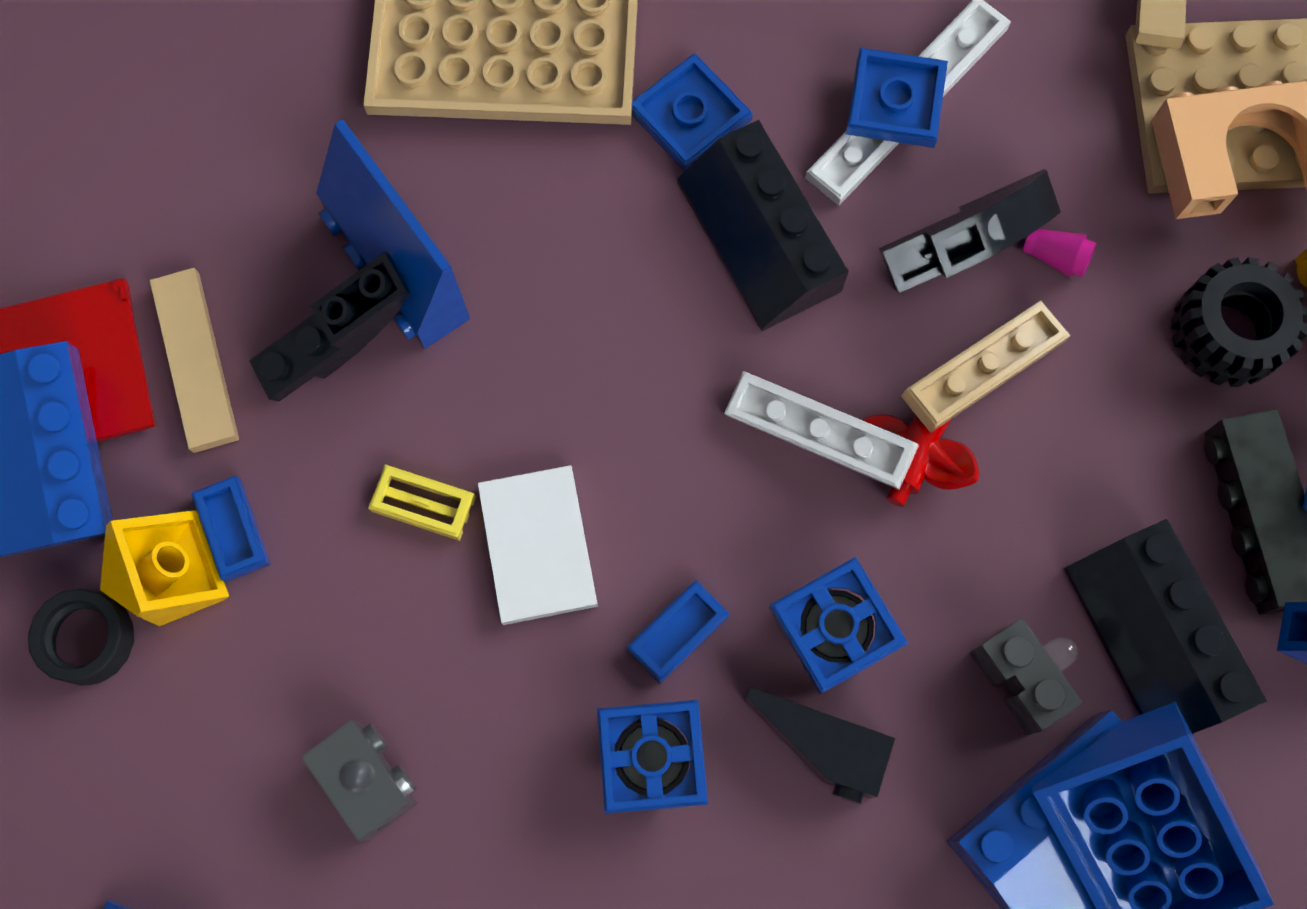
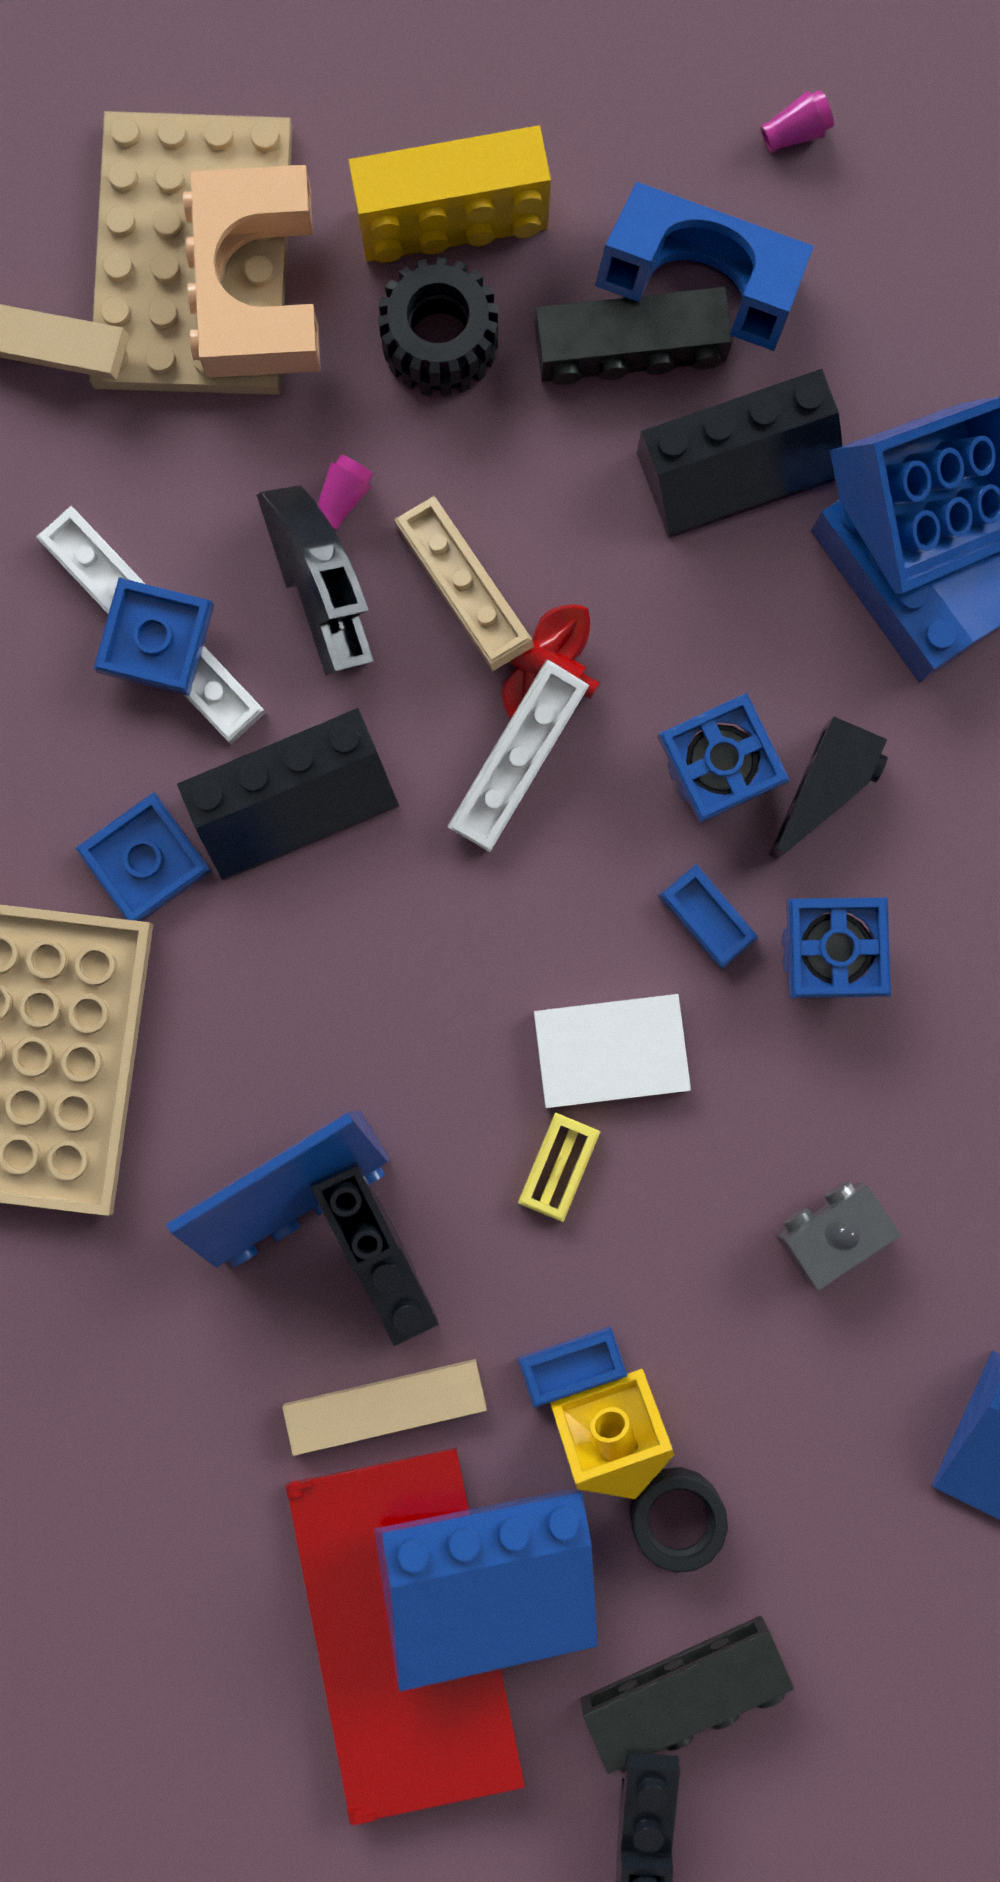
camera: 90 degrees left, 10 degrees up
dark grey piece [969,618,1083,735] -> none

